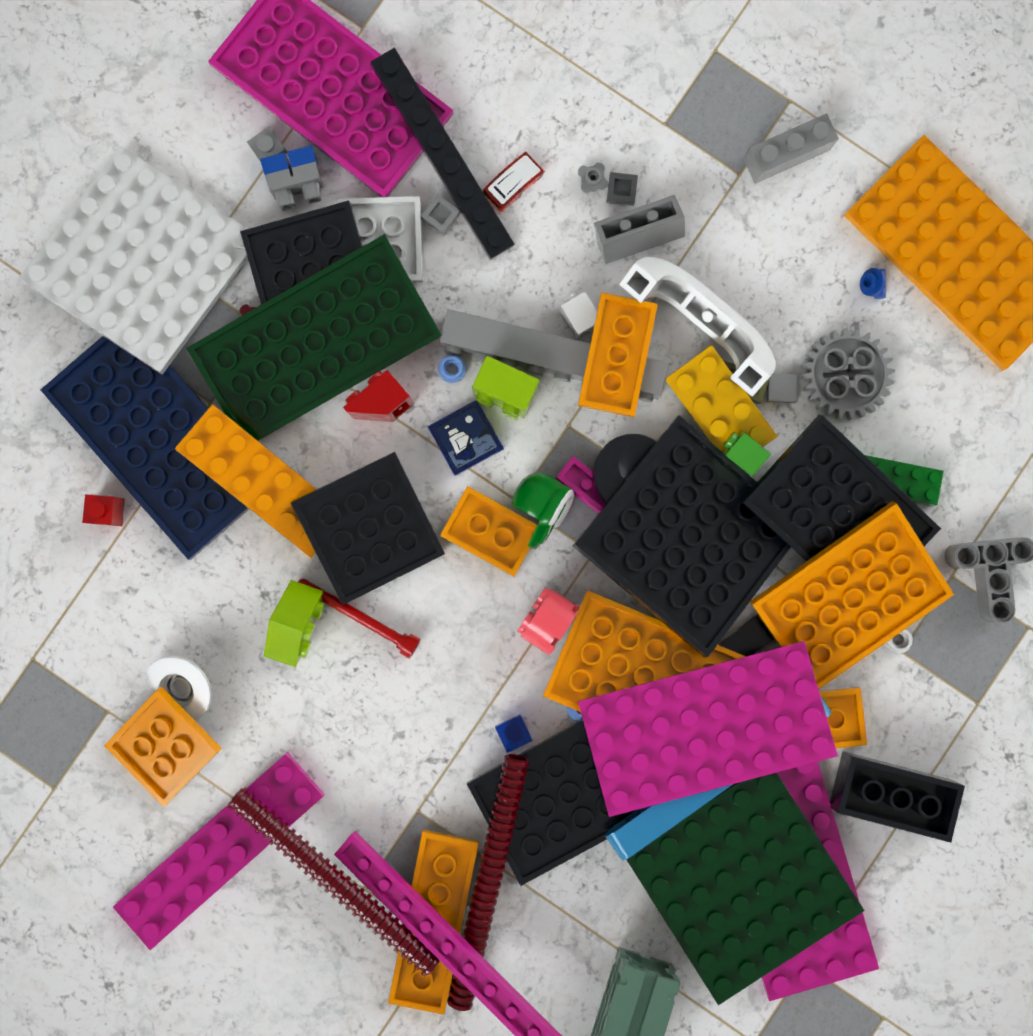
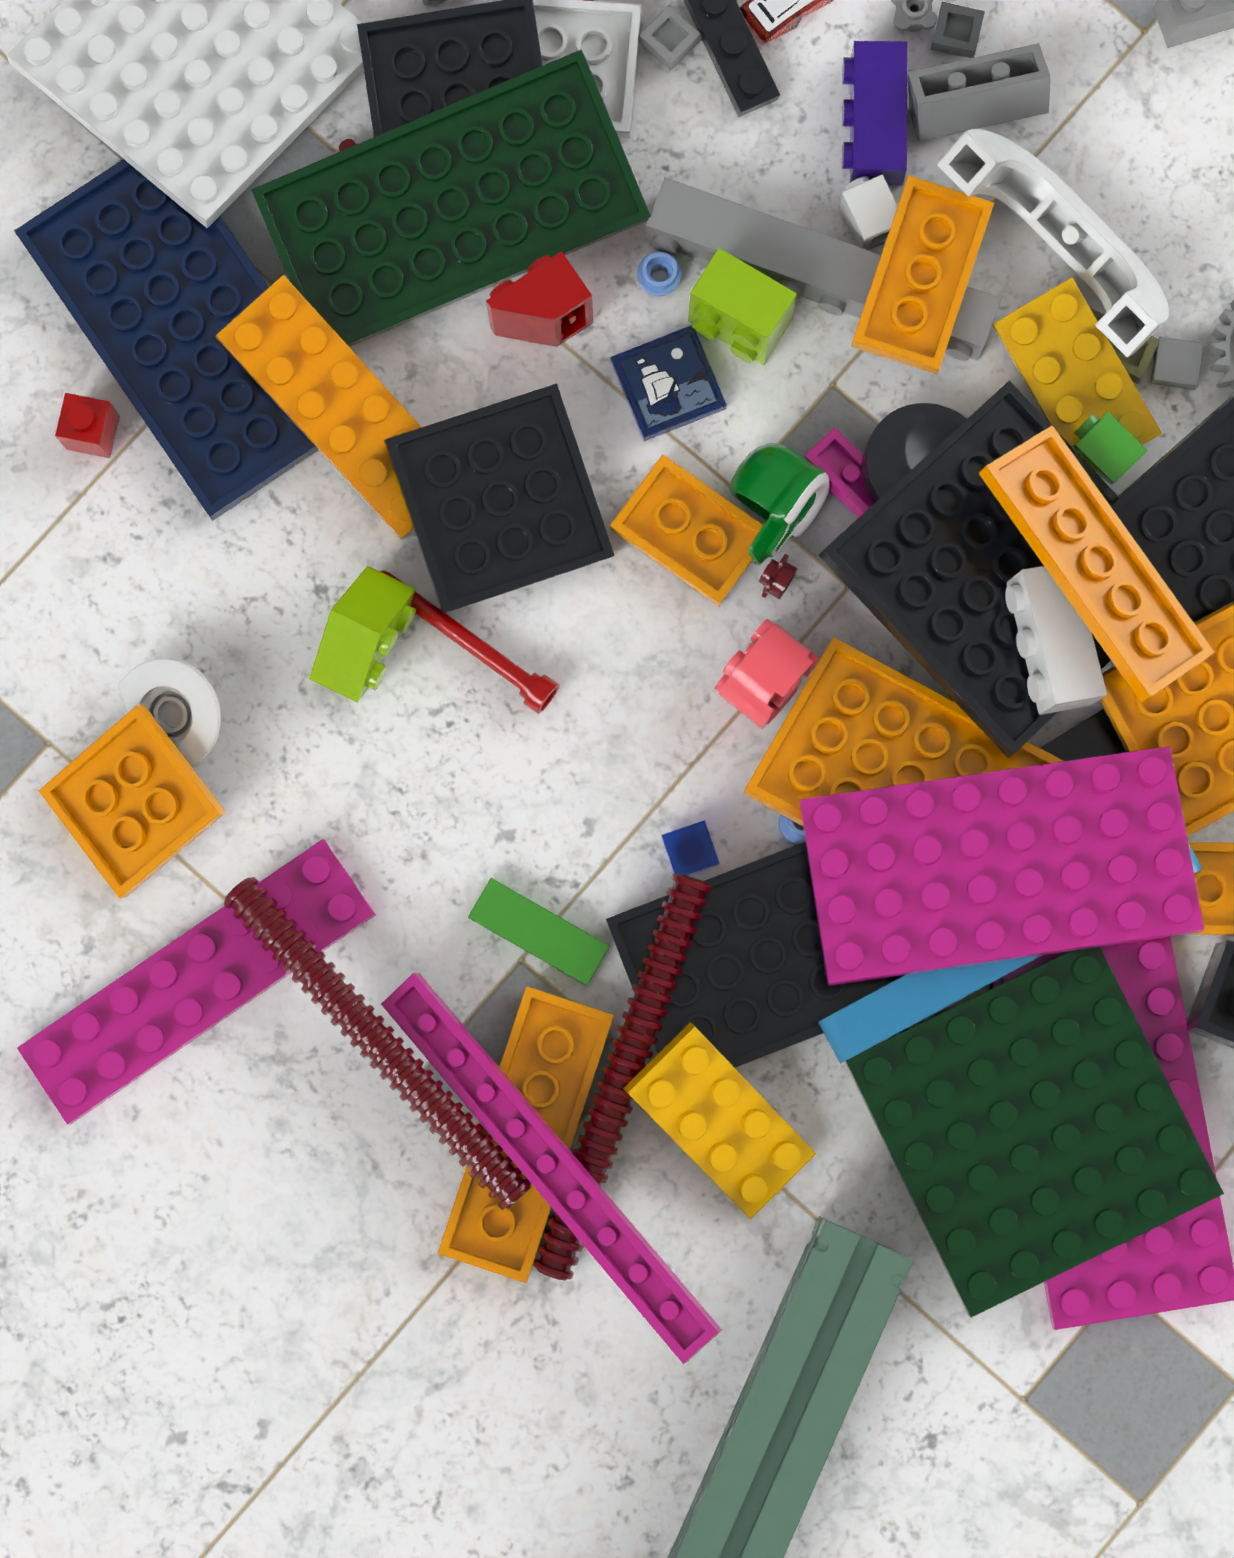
camera: 15 degrees right, 5 degrees down
none -> bright green tile [468,878,610,986]
none -> yellow plate [623,1023,816,1220]
none -> dark red plate [758,554,798,600]
none -> dark purple brick [842,41,907,186]
none -> light orange plate [979,425,1215,703]
none -> white brick [1005,566,1107,715]

